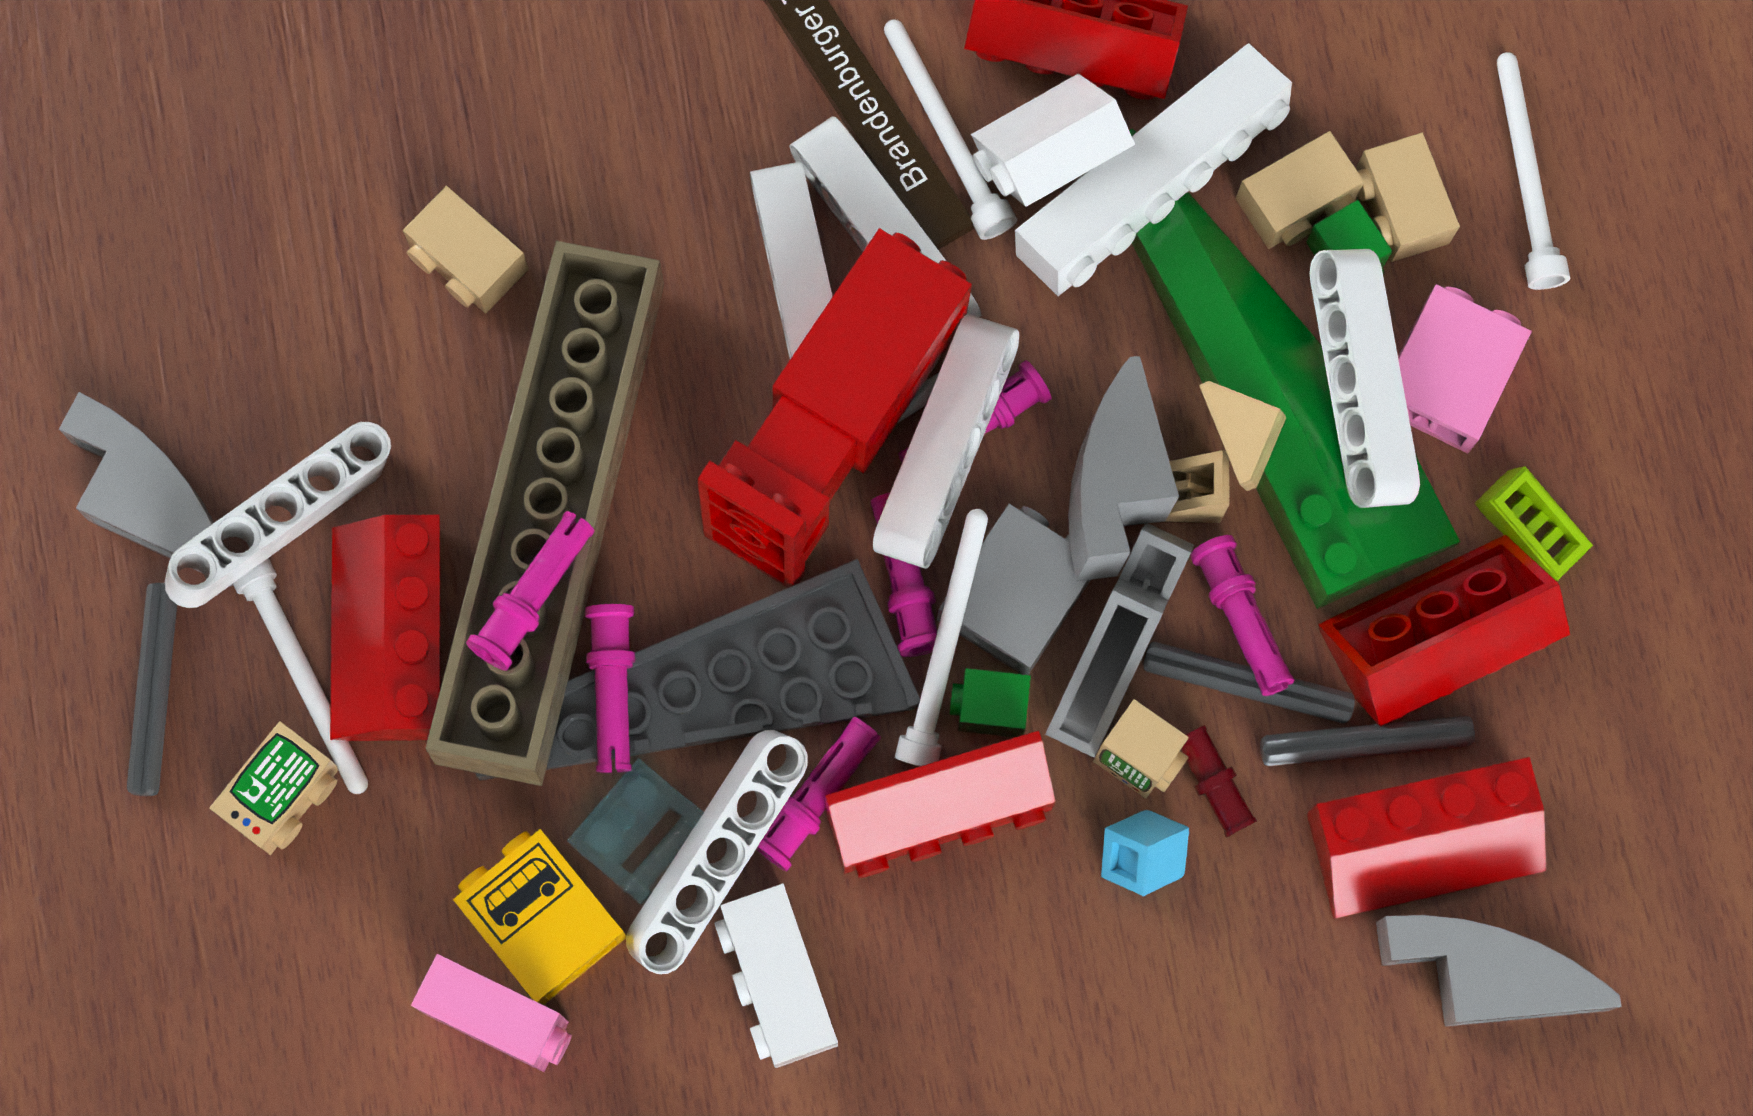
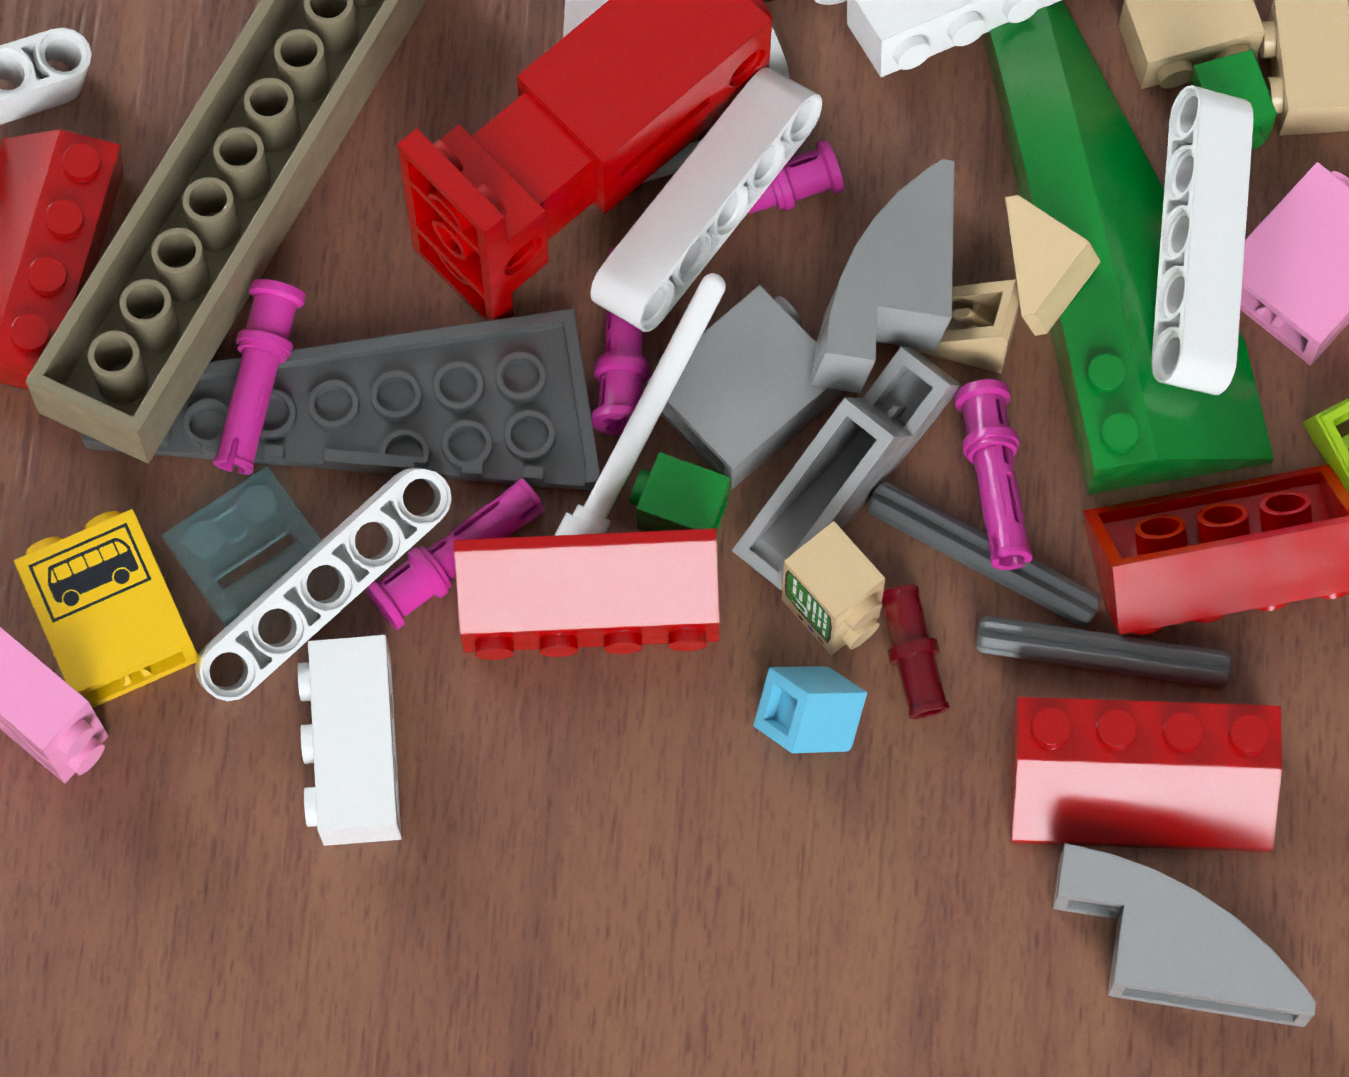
camera: 20 degrees right, 5 degrees down
dark pink pin [466,511,595,671] -> none

